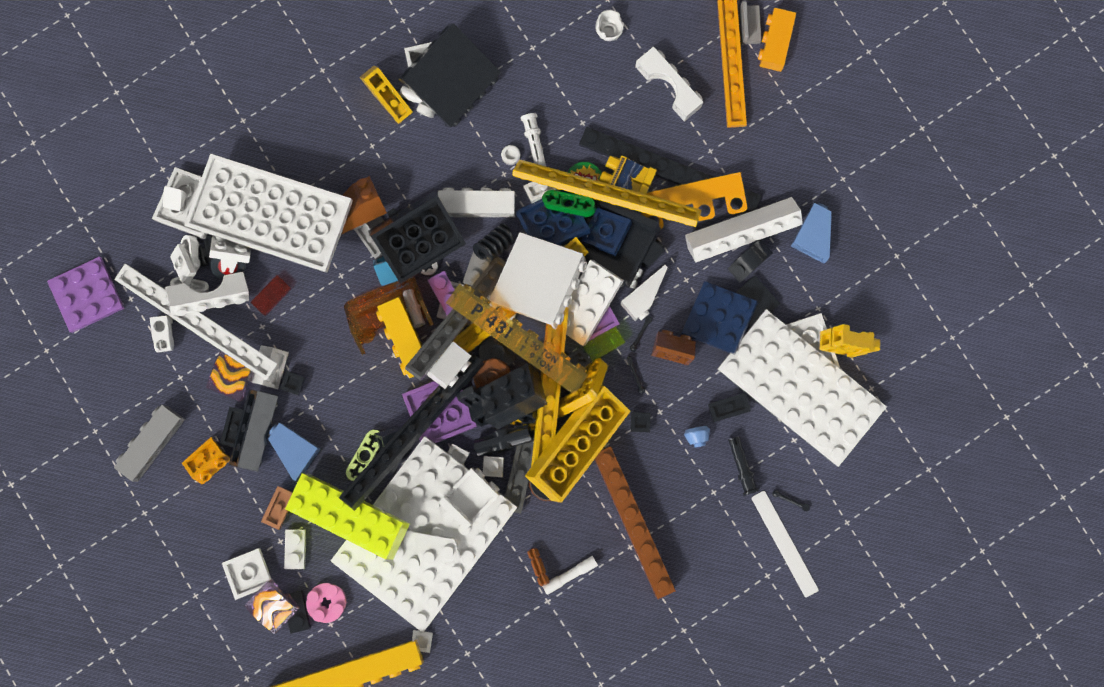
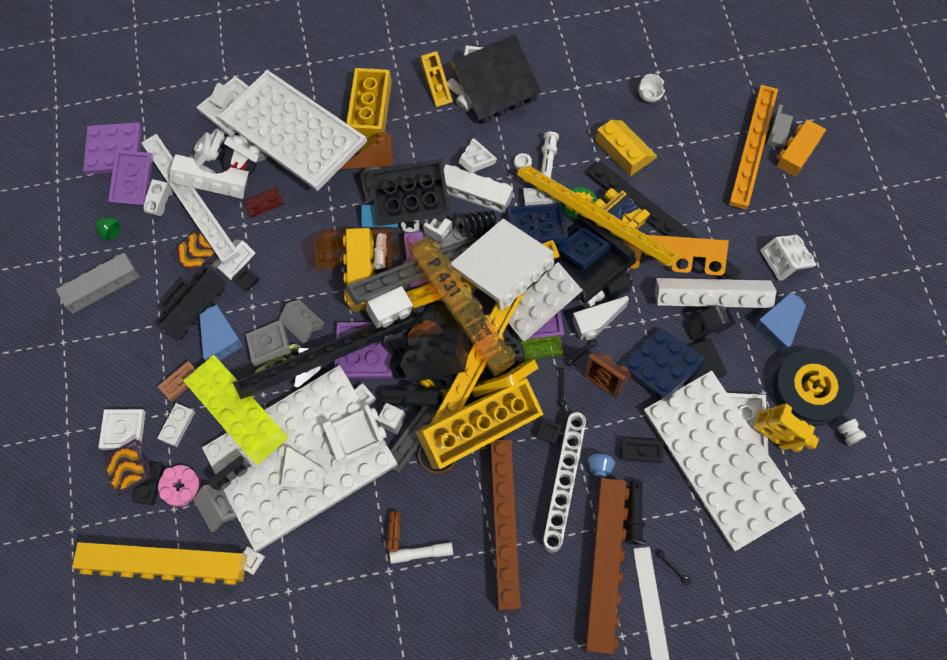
camera: 25 degrees right, 15 degrees down
light orange bracket [182,437,230,484] -> none
green beam [542,190,596,217] -> none
white arch [635,47,703,122] -> none
none -> green cone [95,217,120,241]
none -> medium lavender plate [108,150,153,206]
none -> light grey panel [193,484,237,532]
none -> black plate [207,455,252,491]
none -> light grey plate [246,320,291,367]
none -> light grey panel [279,300,325,343]
none -> yellow brick [347,68,392,139]
none -> white panel [423,218,452,243]
none -> white wing [459,139,497,173]
none -> white beam [543,412,586,553]
none -> dark orange brick [585,478,629,655]
none -> yellow slope [595,120,657,177]
none -> white bracket [760,235,816,281]
none -> black wheel [773,349,855,426]
none -> white wheel [837,419,867,446]

